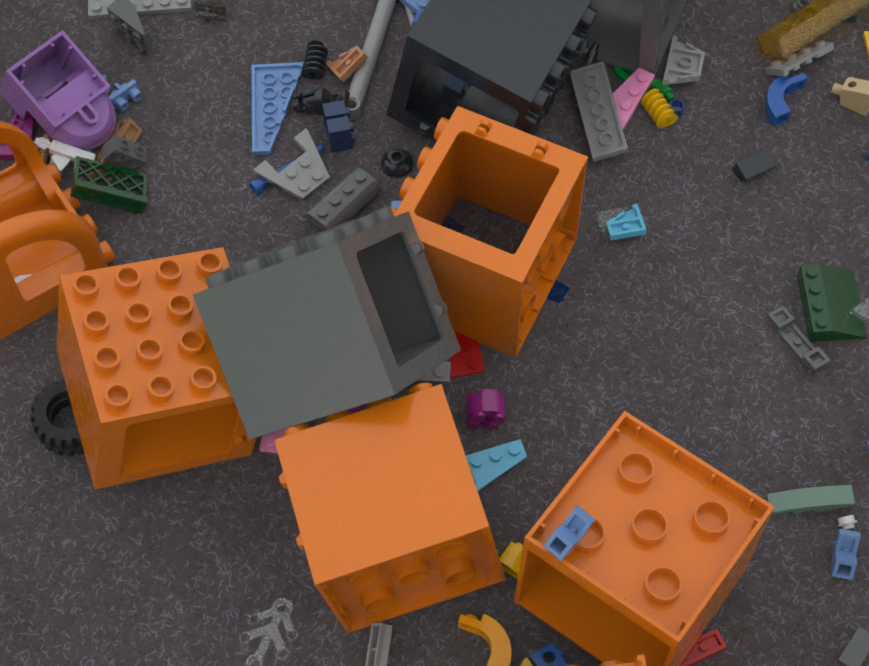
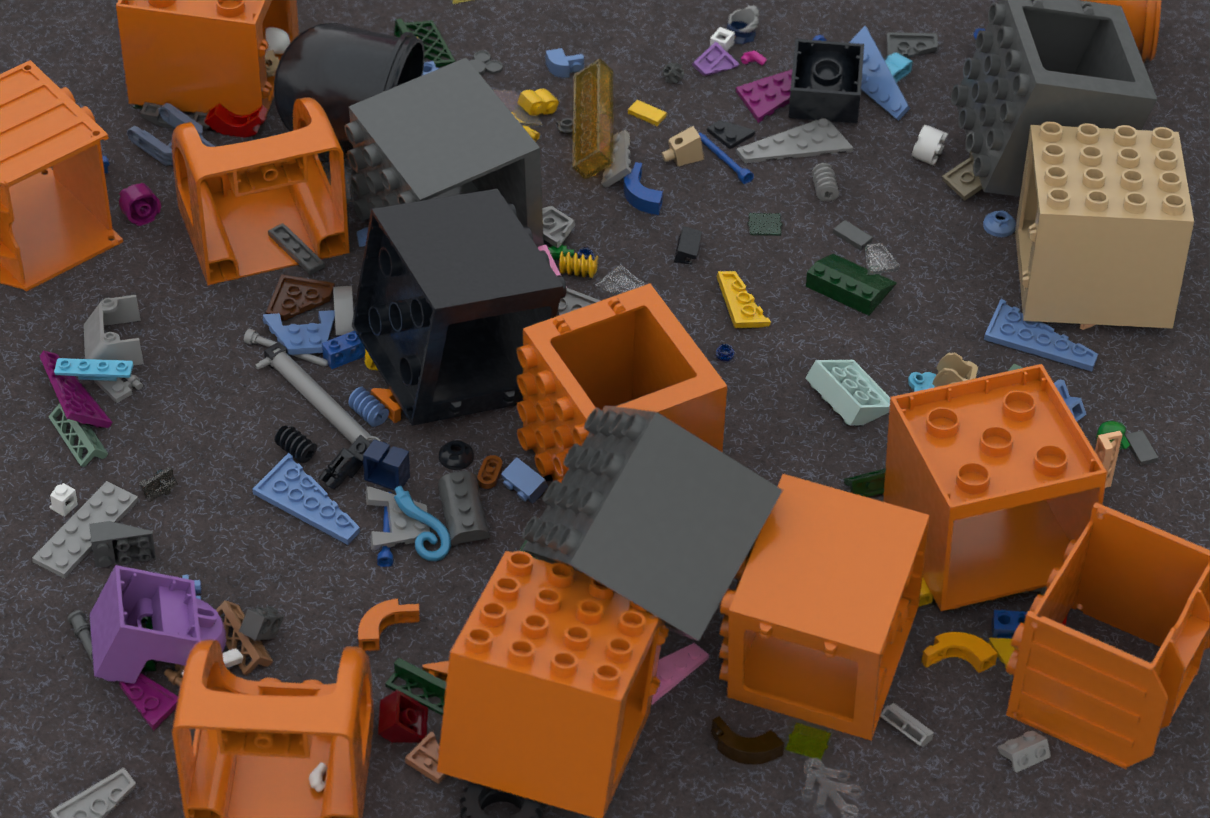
camera: 55 degrees left, 15 degrees down
dark green fence [70,156,148,214] -> none
nougat wing [326,46,368,82] -> none
medium blue brick [544,505,595,561] -> none
dark grey slope [767,306,831,371] -> none
none -> medium blue piece [348,387,389,427]
none -> orange arch [358,599,420,651]
none -> dark azure plant [394,486,451,562]
none -> dark orange plate [477,455,502,489]
none -> clear wing [595,264,645,295]
none -> dark brown arch [711,716,784,765]
none -> clear blue plate [716,344,735,361]
none -> yellow wing [717,271,771,328]
none -> piece [747,213,782,236]
none -> clear neon green piece [786,722,831,761]
none -> light aqua slope [806,360,890,426]
none -> medium azure plate [908,372,936,392]
none -> tan piece [932,352,978,387]
none -> light nougat fence [1095,431,1122,488]
none -> green piece [1096,421,1130,451]

